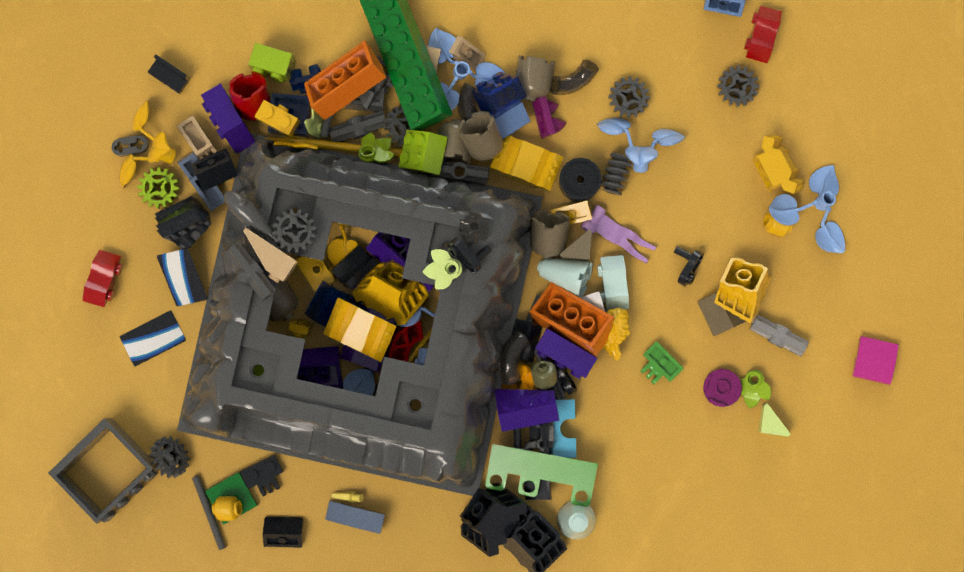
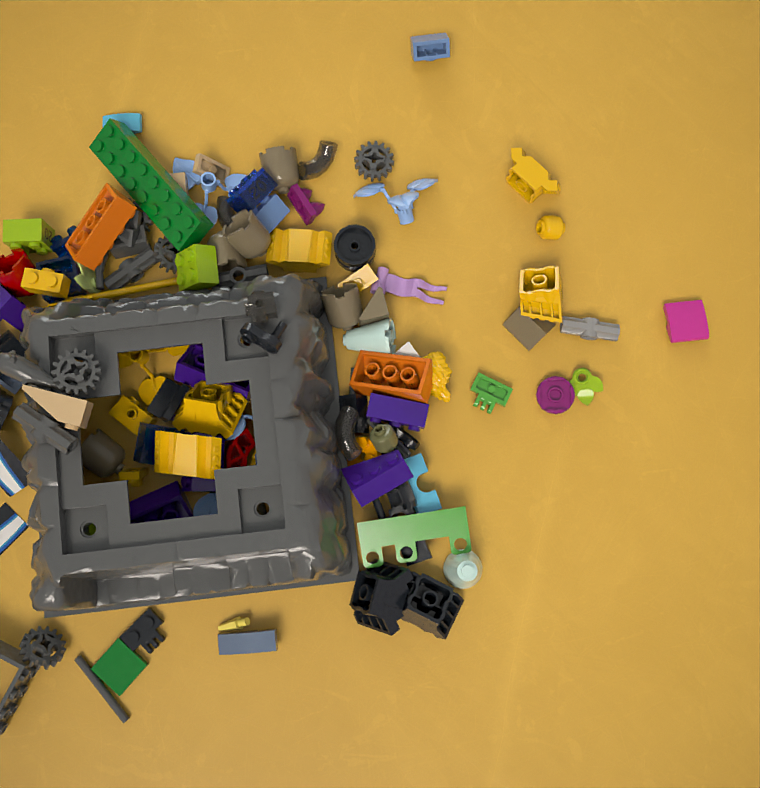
camera: 25 degrees left, 5 degrees down
yellow head [212,496,242,521] -> none
black panel [263,517,303,548] -> none
lime plate [358,133,394,163] -> none
yellowish green plate [423,249,463,290] -> none
light aqua brick [597,255,629,311] -> none
dark grey piece [601,153,632,195] -> none
black piece [674,246,704,287] -> none
dark grey gear [717,65,759,108] -> none
red brick [744,6,782,64] -> none
yellowish green slope [758,403,791,437] -> none
light blue plant [769,165,845,253] -> none

